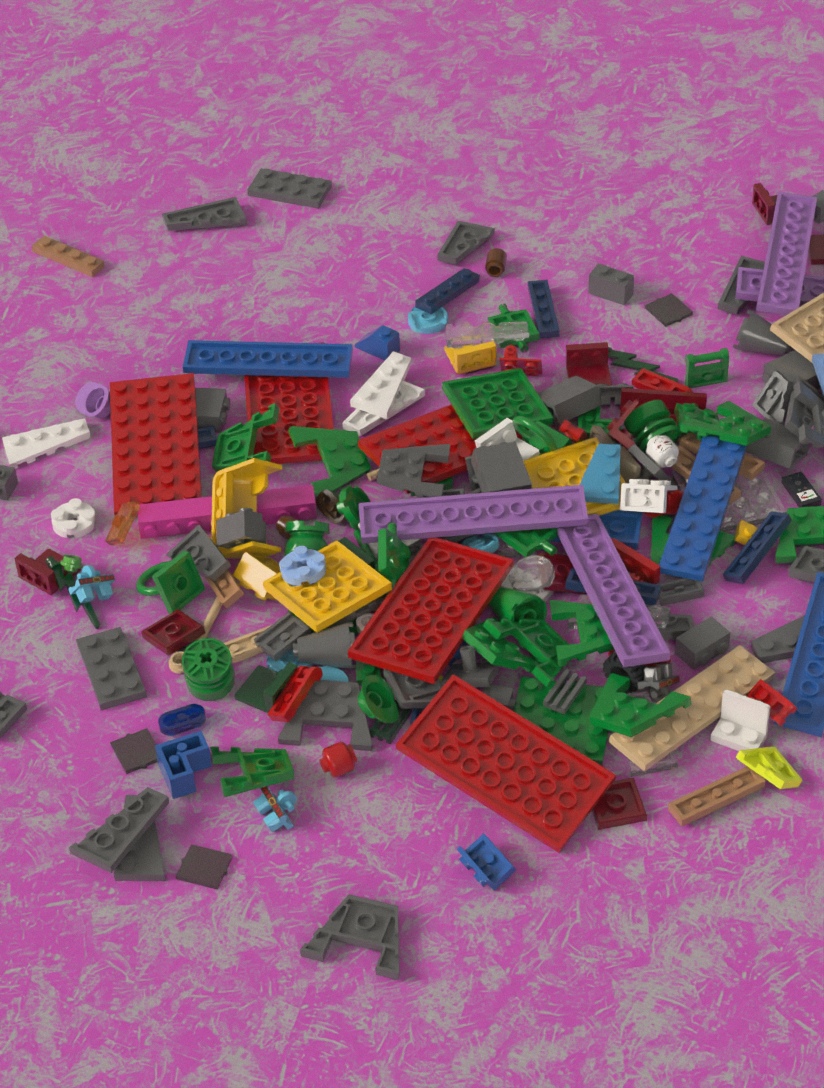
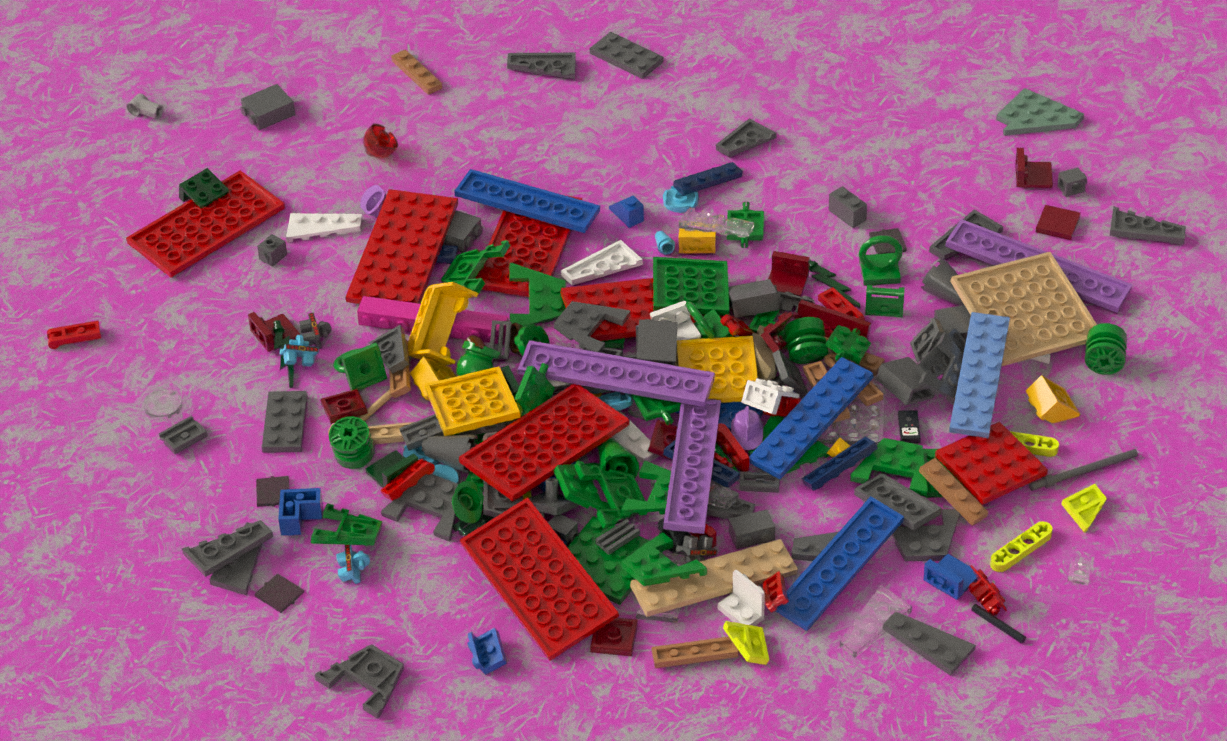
camera: 20 degrees right, 0 degrees up
white plate [51,498,96,538] -> none
bright green plate [60,555,83,572] -> none
clear orange plate [105,502,140,545] -> none
clear blue plate [158,704,206,736] -> none
dark grey brick [216,508,266,549] -> none
light blue plate [279,546,326,586] -> none
red head [319,741,357,778] -> none
white wing [350,351,411,419] -> none
reddish brown brick [485,248,507,277] -> none
red hinge [499,345,543,376] -> none
clear tile [509,555,555,595] -> none
dark blue plate [528,280,560,339] -> none
dark azure wing [579,443,621,504] -> none
white head [646,435,679,468] -> none
green wing [680,401,771,446] -> none
medium lavender plate [756,191,817,316] -> none
none -> dark grey hips [299,312,332,349]
none -> clear red cylinder [363,124,398,159]
none -> dark grey tile [490,320,512,360]
none -> medium azure cone [655,231,675,255]
none -> medium lavender piece [731,406,763,451]
none -> green tile [859,235,903,286]
none -> sand green wing [996,88,1084,136]

